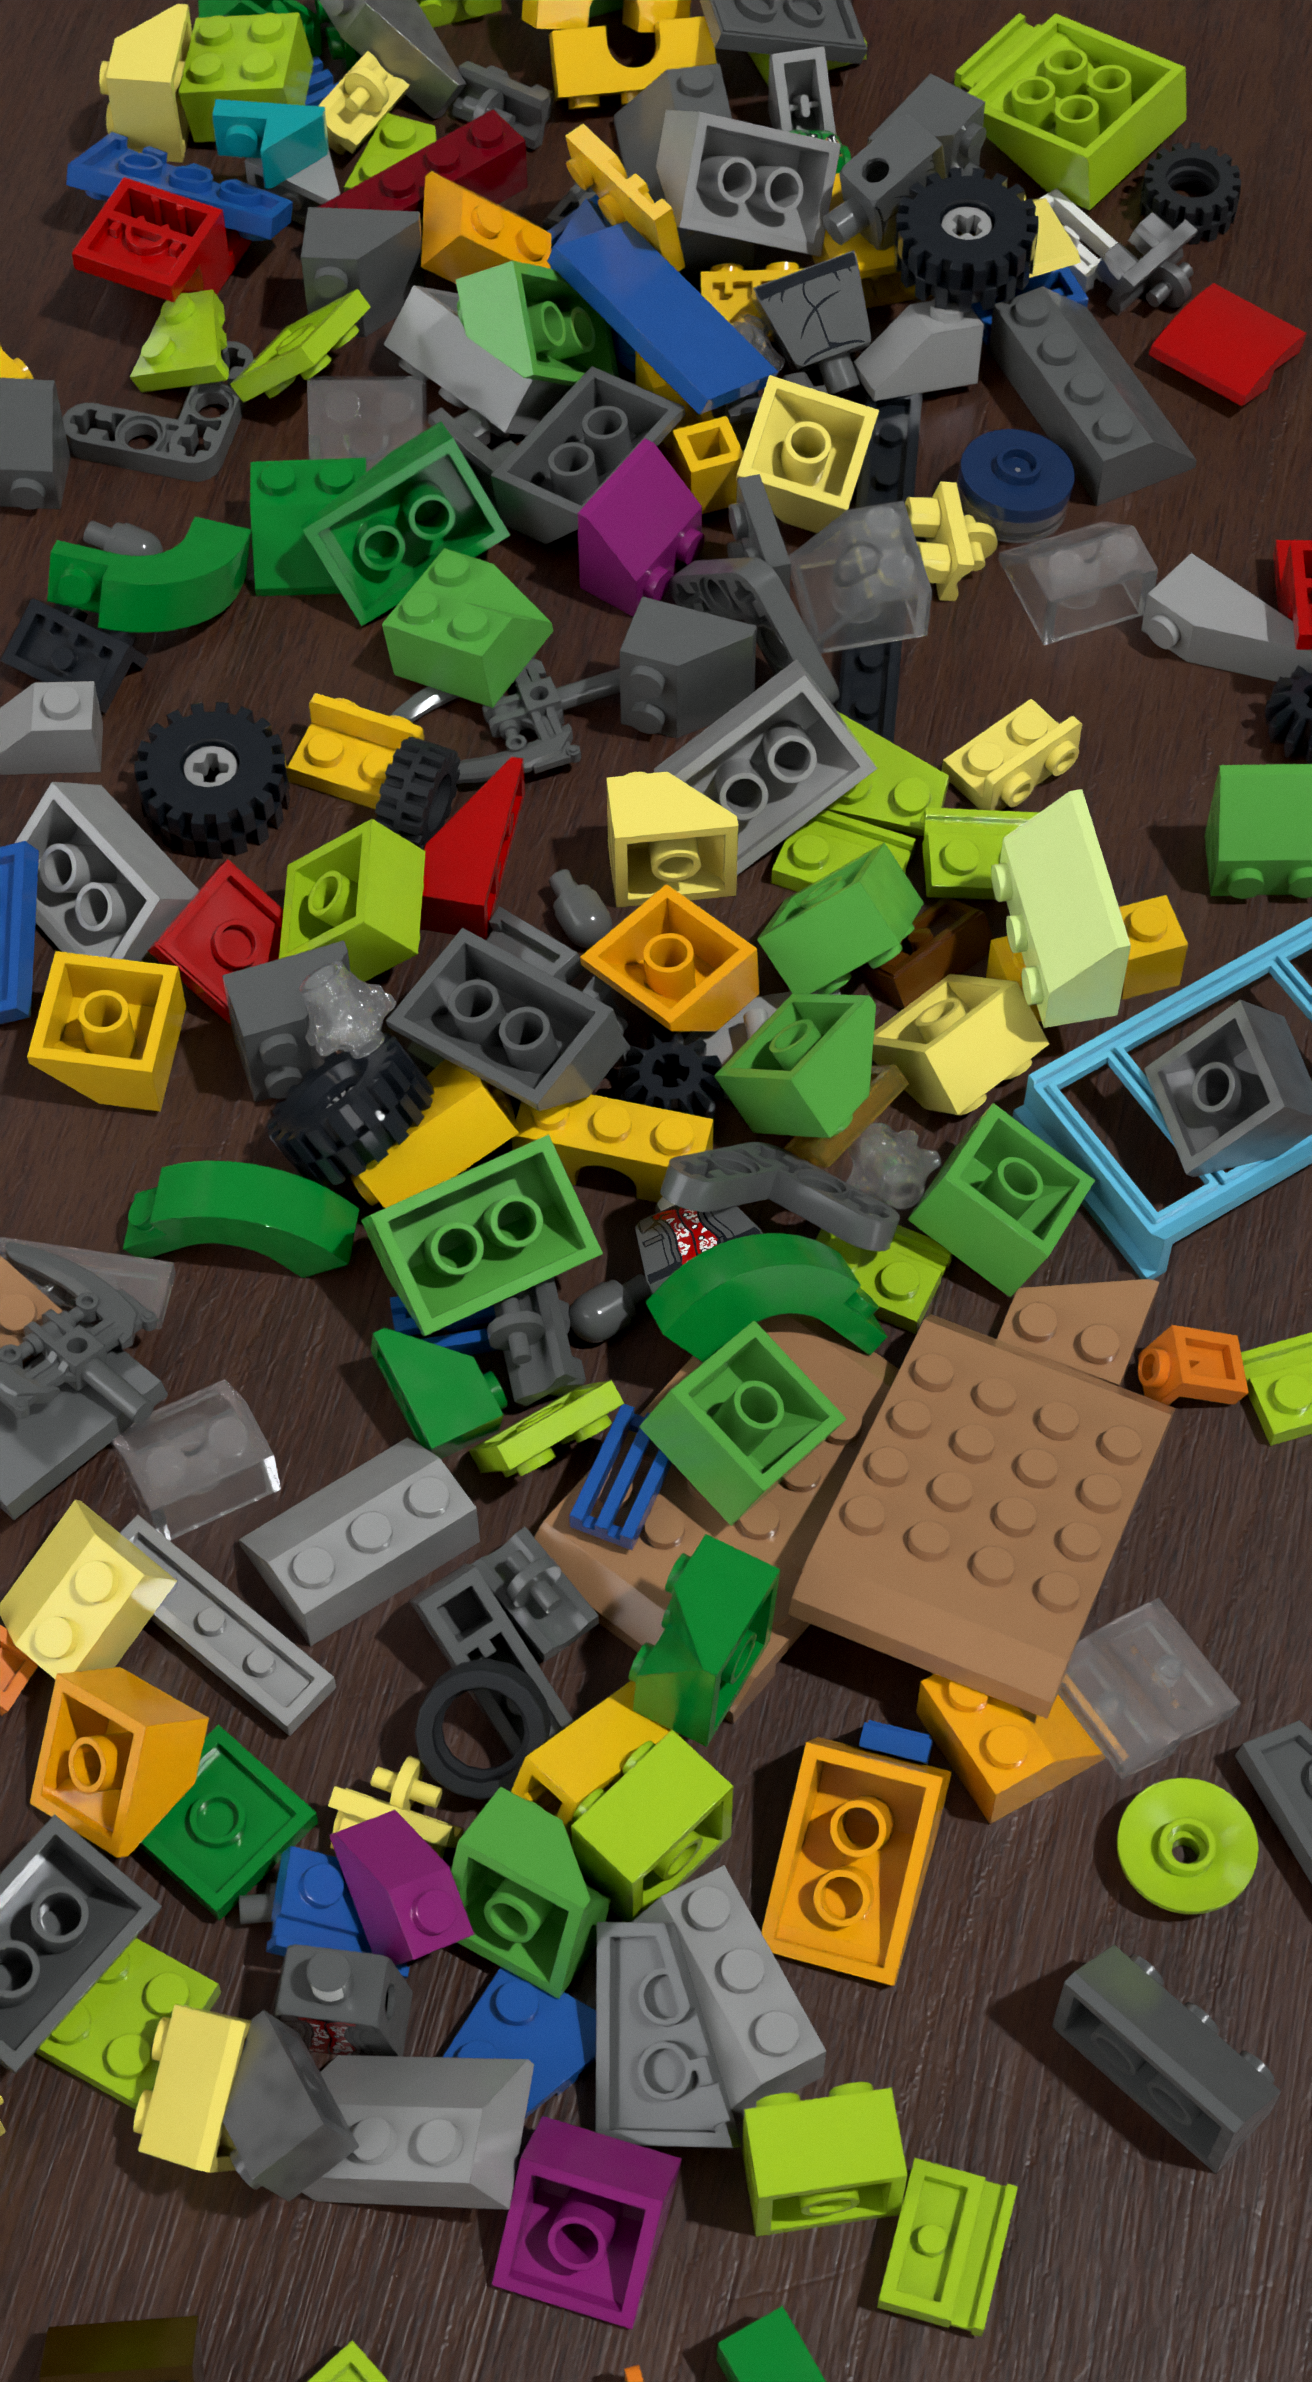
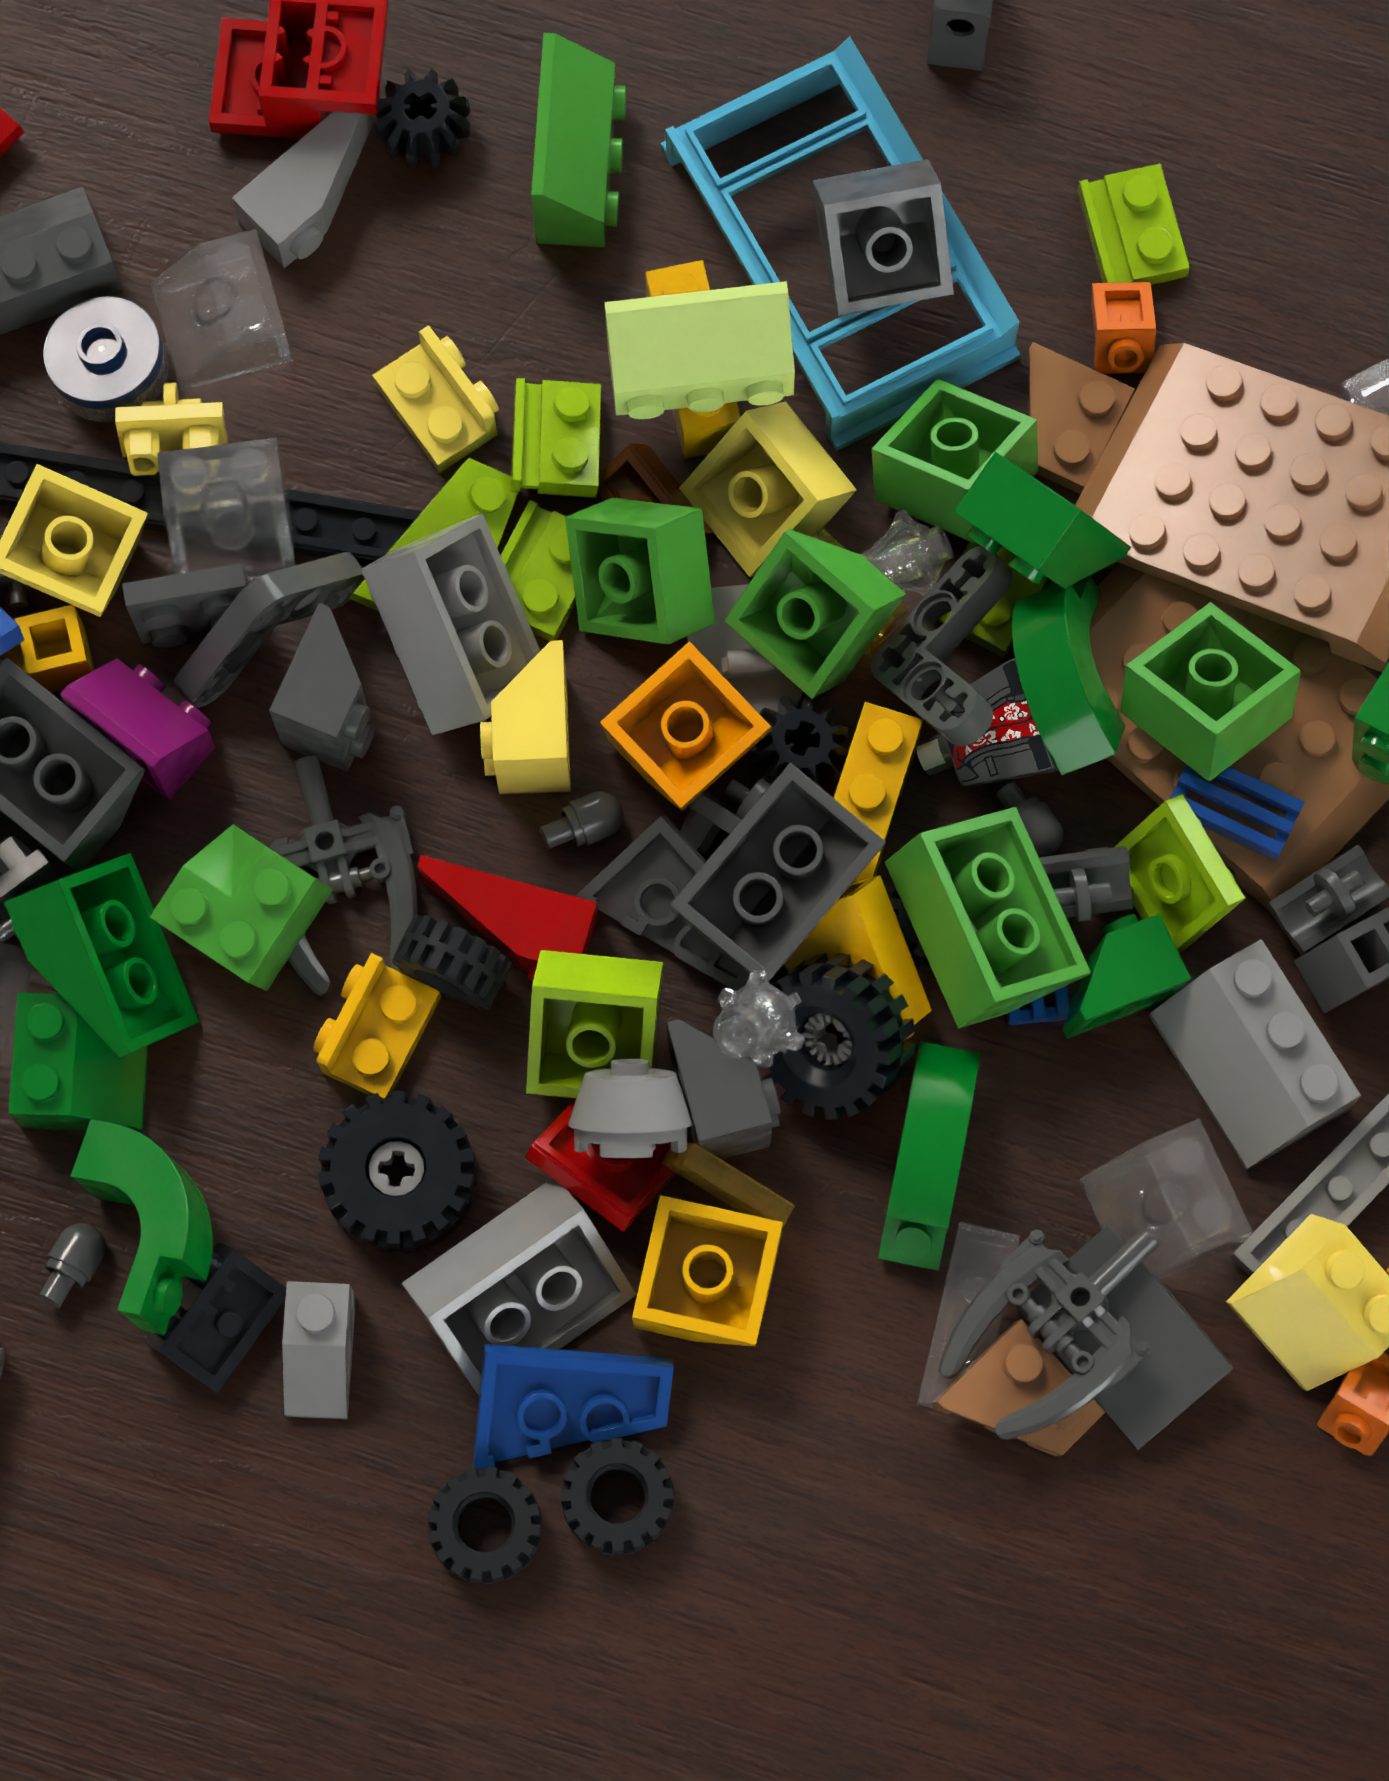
camera: 85 degrees left, 15 degrees up
none -> light grey cone [568,1059,693,1158]
none -> clear yellow tile [661,1142,795,1227]
none -> green slope [954,451,1132,589]

